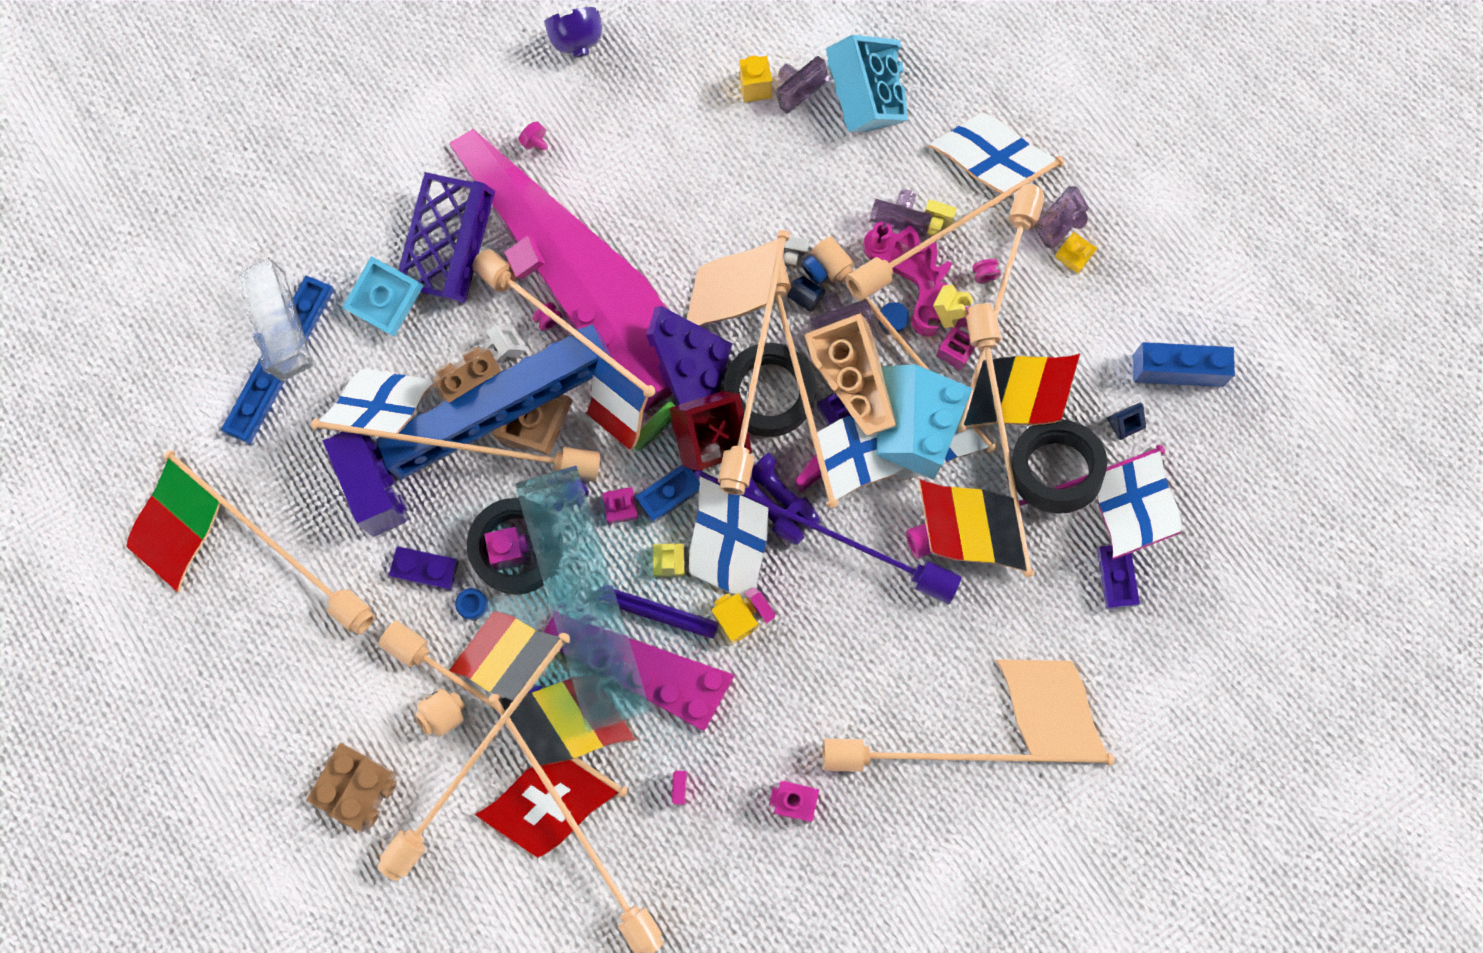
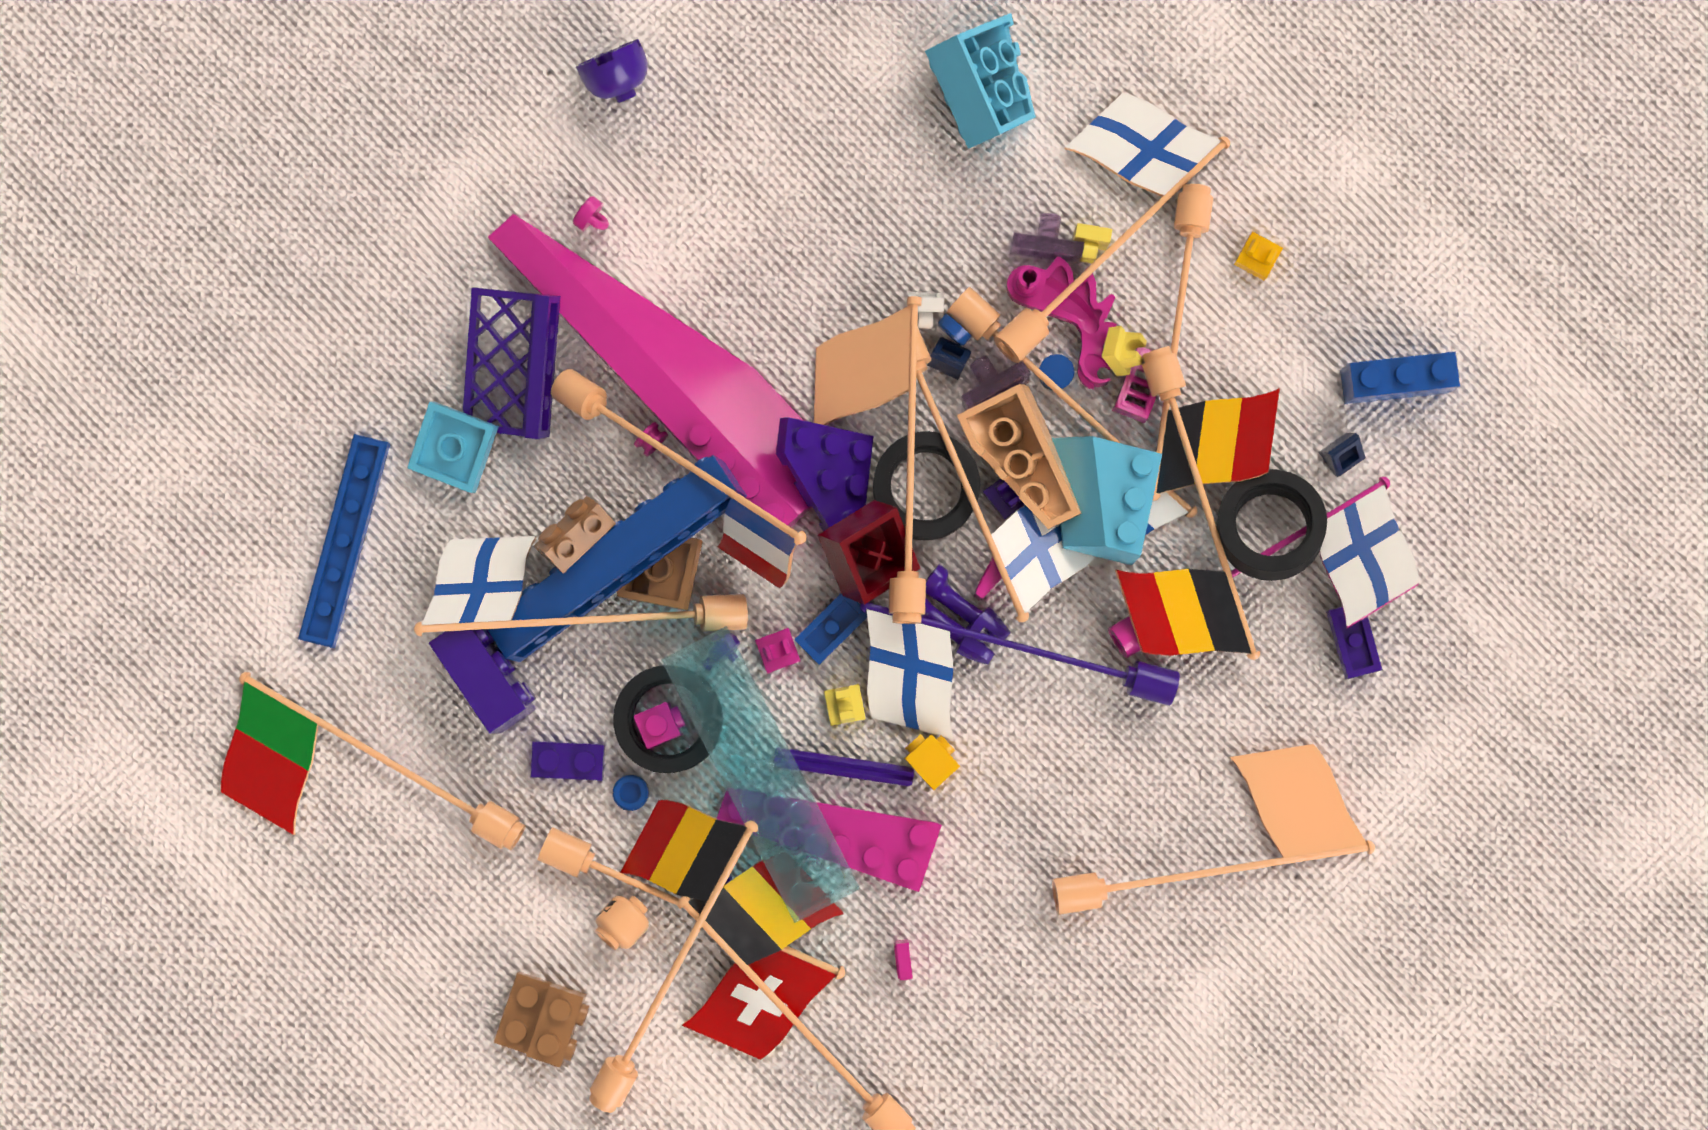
camera: 15 degrees left, 10 degrees up
clear brick [238,257,314,382] -> none
white tile [485,325,526,362] -> none
tile [505,236,545,279] -> none
bright green tile [634,401,675,451] -> none
yellow brick [739,55,772,102] -> none
dark pink tile [744,587,776,623] -> none
dark pink brick [769,780,819,823] -> none
clear purple tile [776,55,829,114] -> none
dark pink bush [972,259,1001,283] -> none
clear purple tile [1033,186,1089,249] -> none

